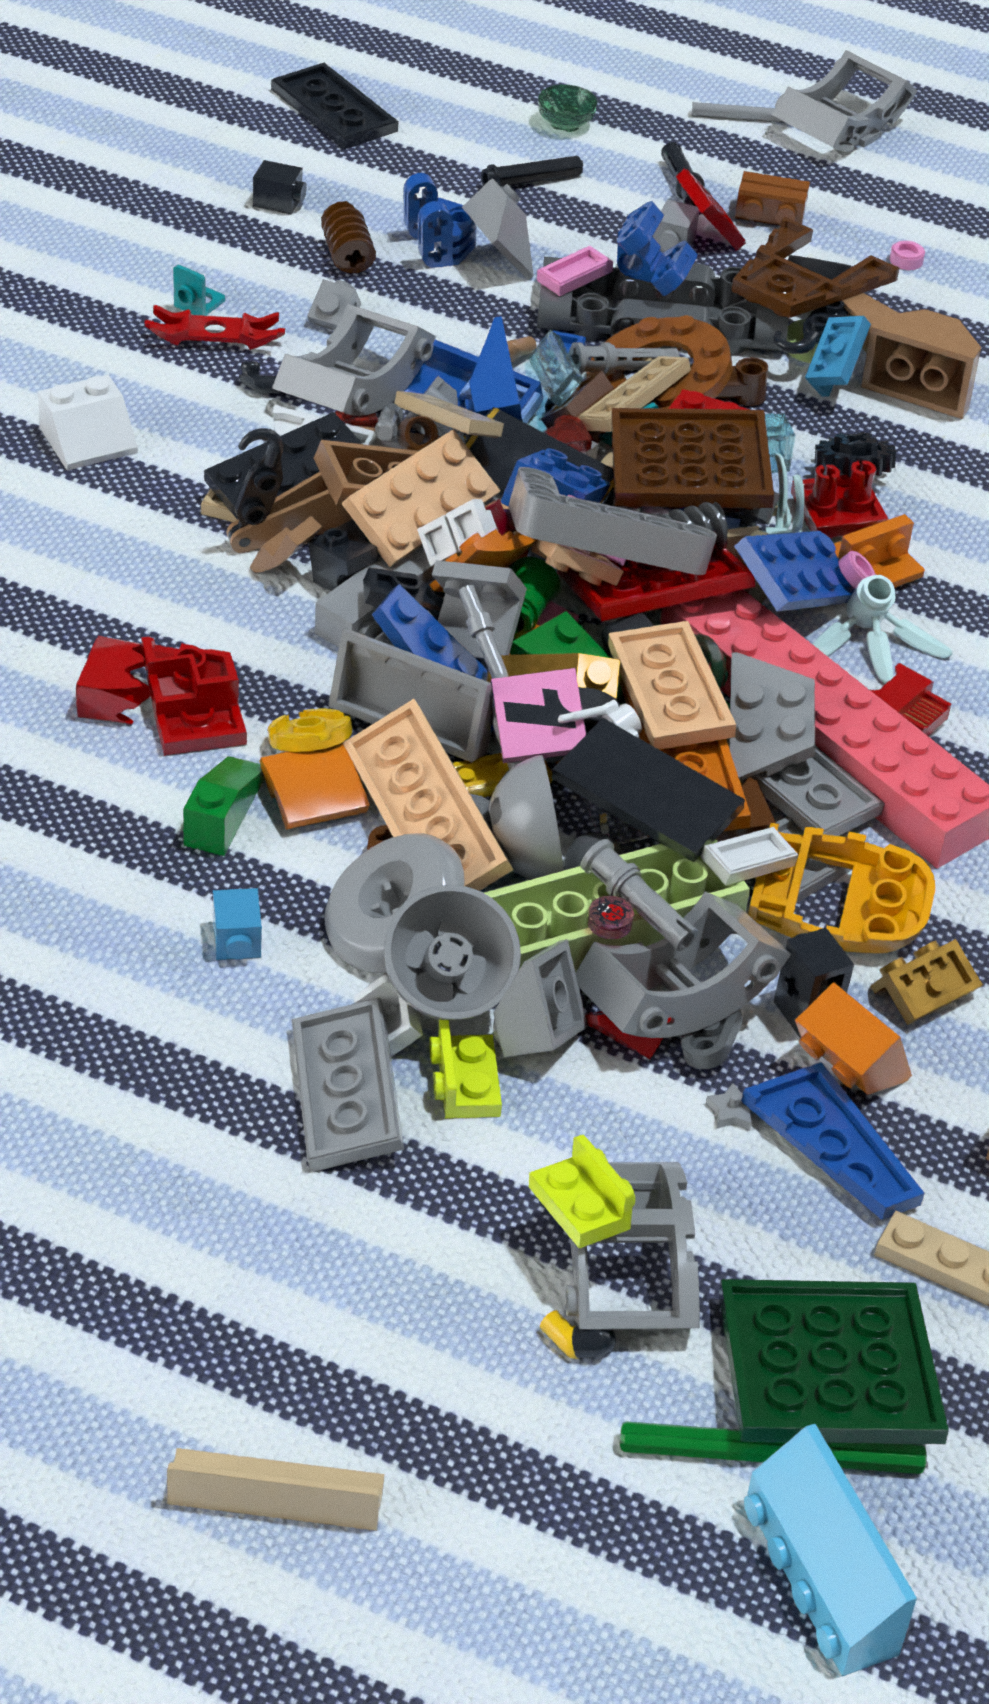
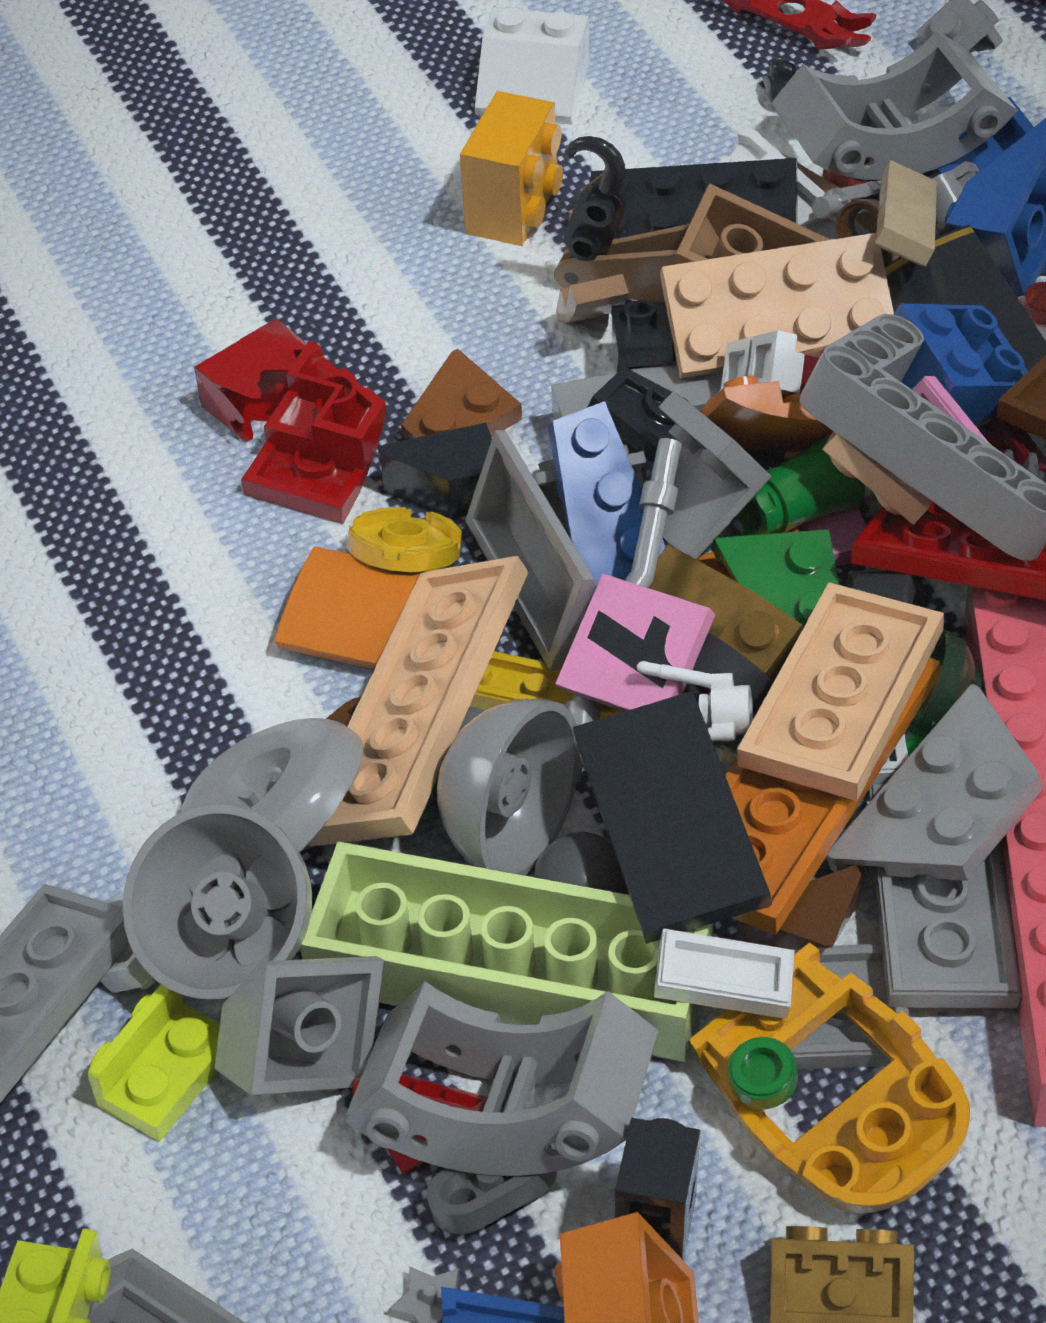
camera: 45 degrees right, 5 degrees up
green slope [183,756,265,856] -> none
dark azure brick [213,888,262,960] -> none
light grey pin [581,839,698,952] -> none
clear pink tile [588,896,634,939] -> none
none -> black slope [378,422,492,519]
none -> dark orange wing [401,348,522,440]
none -> light orange brick [460,91,563,246]
none -> green tile [728,1037,798,1109]

